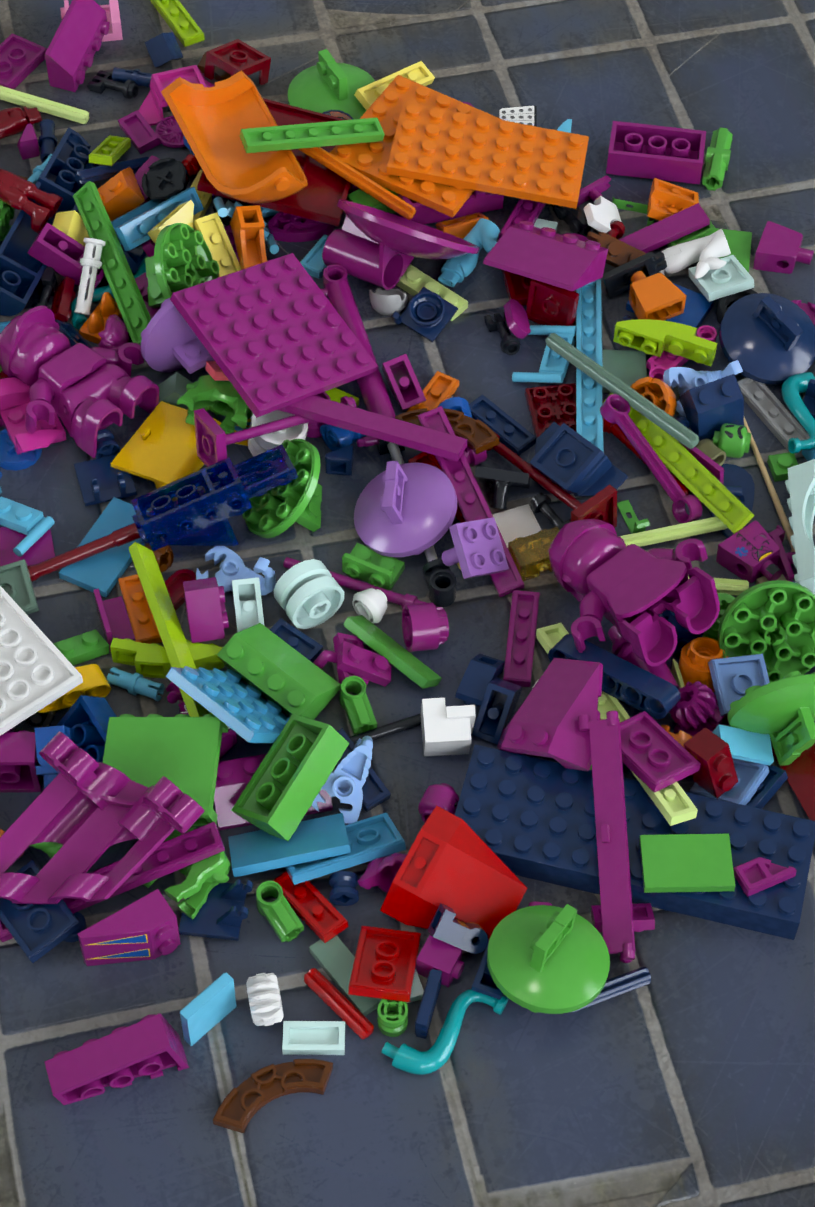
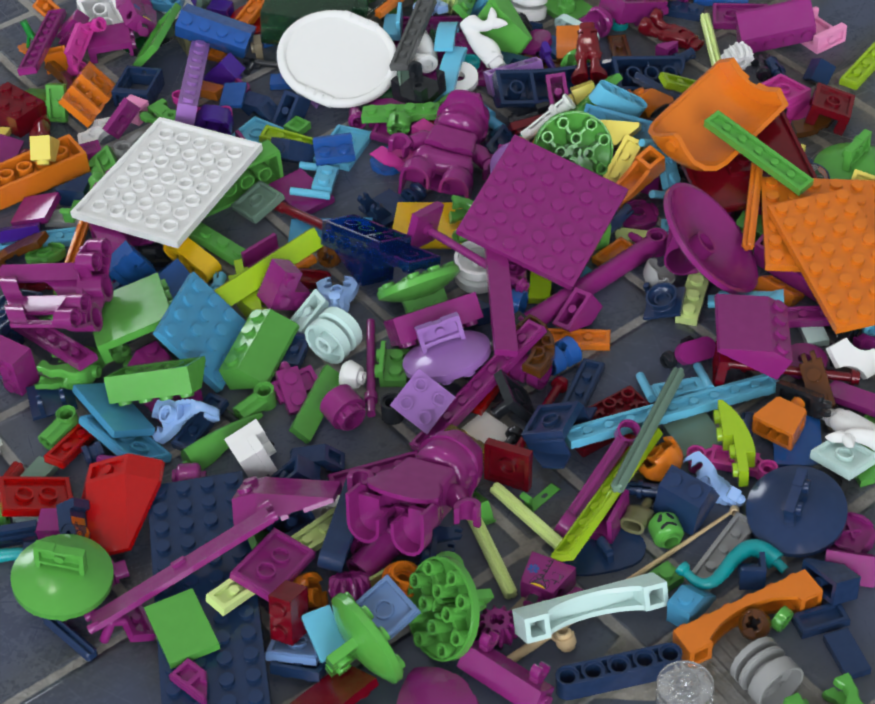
camera: 70 degrees right, 10 degrees down
none -> bright green piece [176,412,263,470]
none -> magenta brick [383,292,483,349]
none -> medium azure beam [589,80,647,117]
none -> white gear [721,41,754,70]

